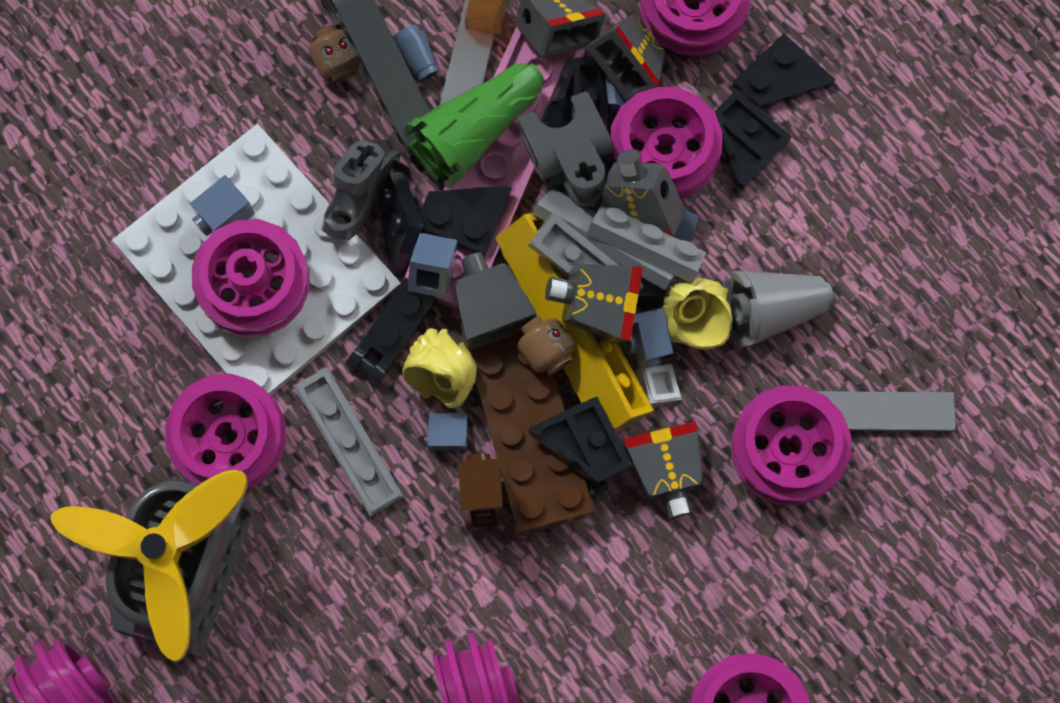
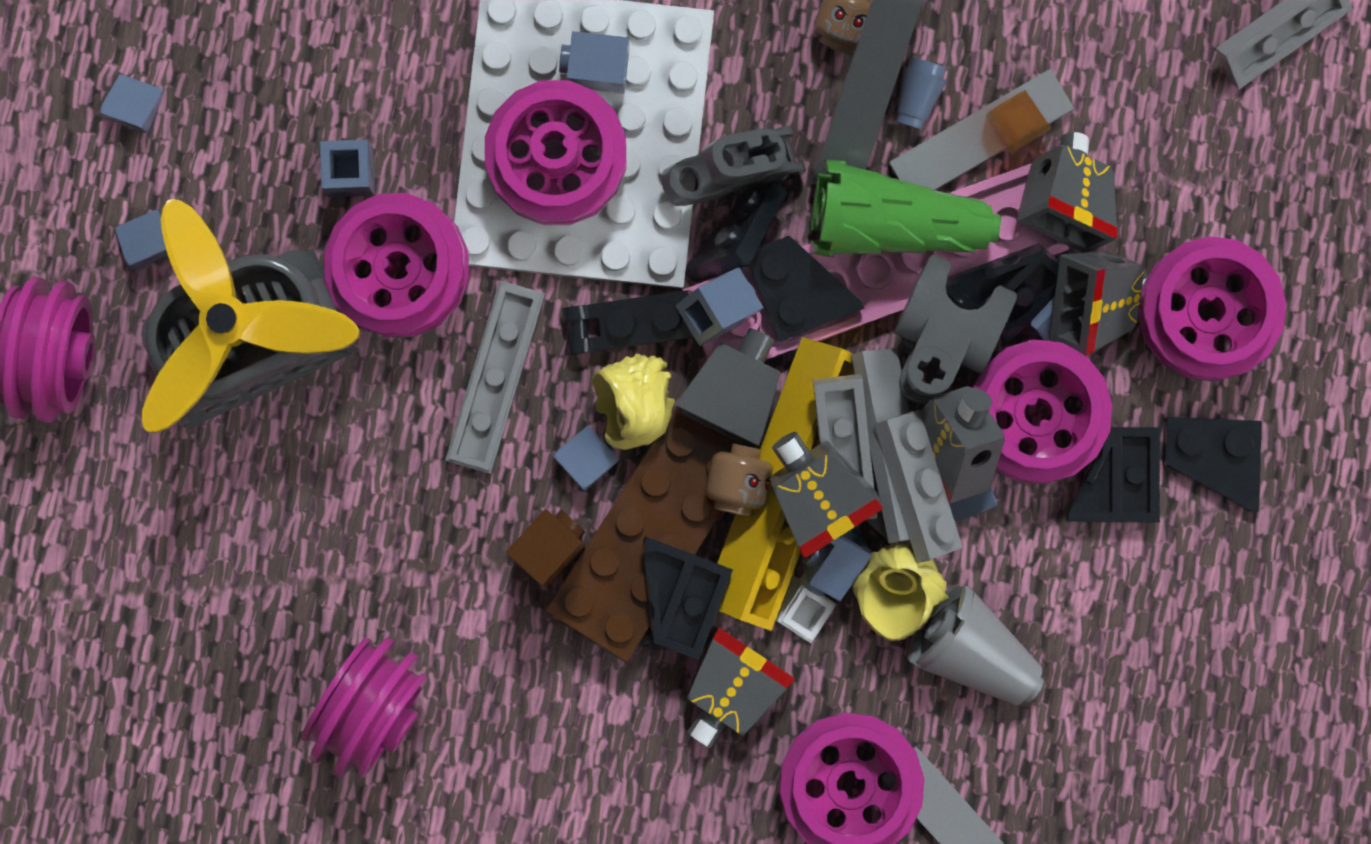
camera: 45 degrees right, 10 degrees up
none -> sand blue slope [115,209,168,271]
none -> sand blue brick [320,140,375,197]

